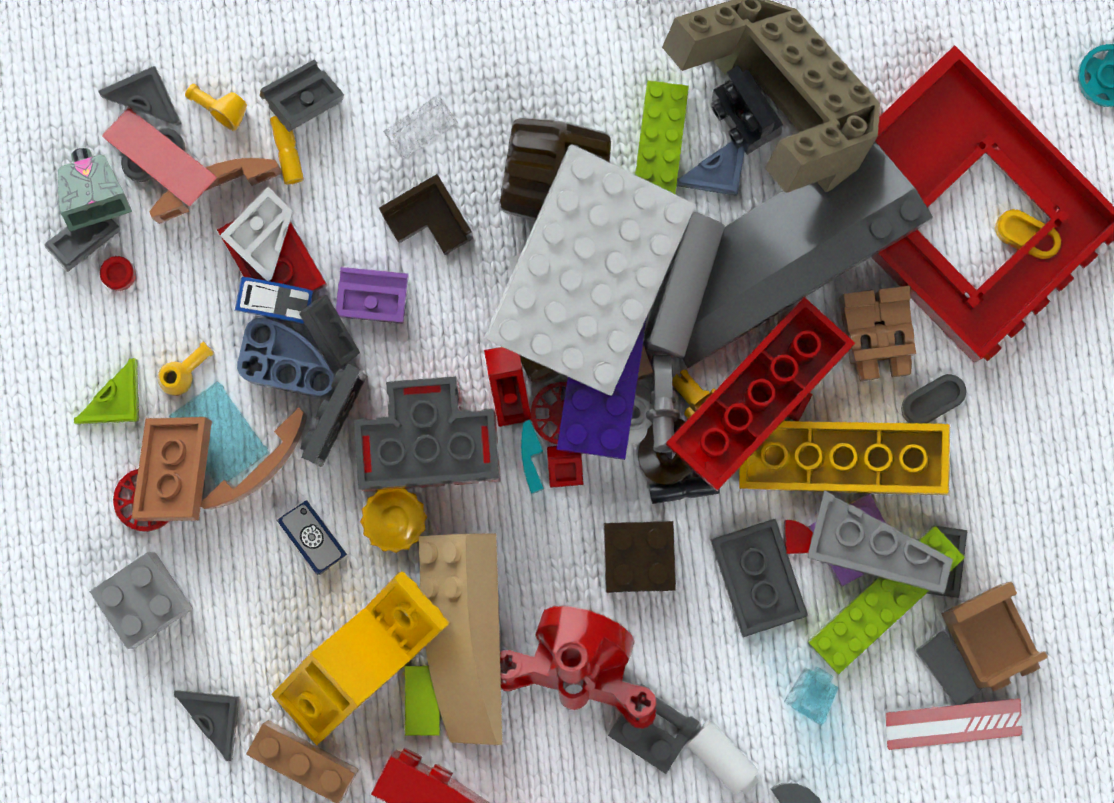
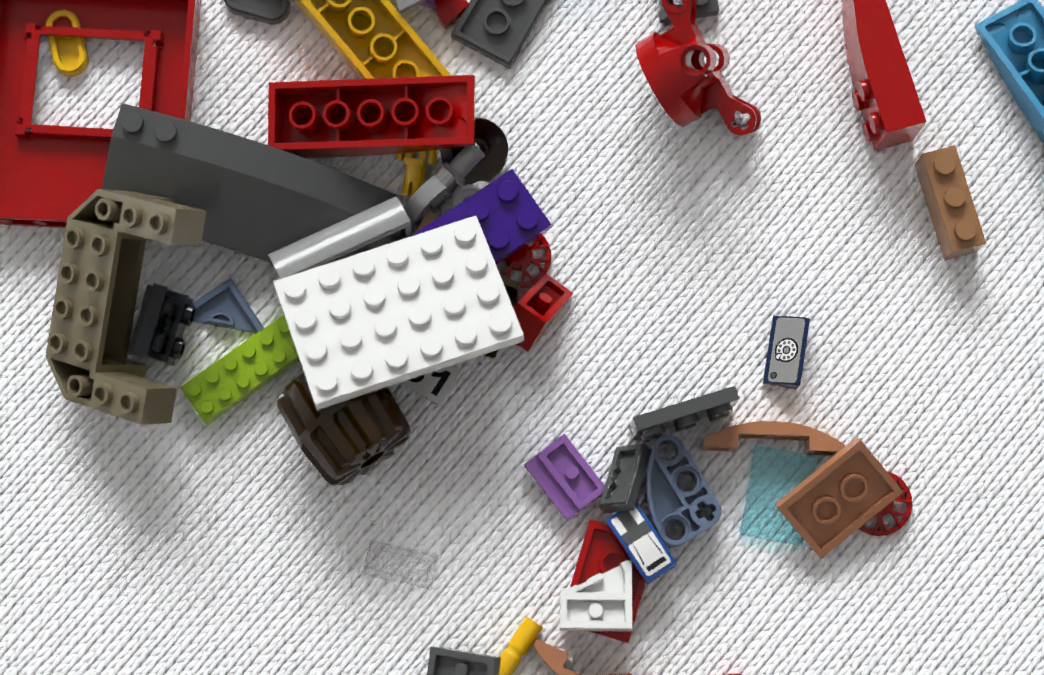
camera: 135 degrees left, 5 degrees down
lime tile [74,358,139,425] -> none
light grey brick [89,552,193,649] -> none
yellow bar [157,341,215,396] -> none
dark grey tile [174,690,240,761] -> none
yellow bracket [271,570,449,746] -> none
dark grey piece [353,376,501,492] -> none
yellow piece [360,488,427,553] -> none
dark brown panel [379,174,474,255] -> none
lime tile [405,665,440,736] -> none
tan slope [419,533,503,745] -> none
teal slope [521,420,544,495] -> none
red slope [547,445,584,488] -> none
dark brown brick [603,521,676,593] -> none
black piece [649,476,720,504] -> none
medium nougat hips [839,286,916,381] -> none

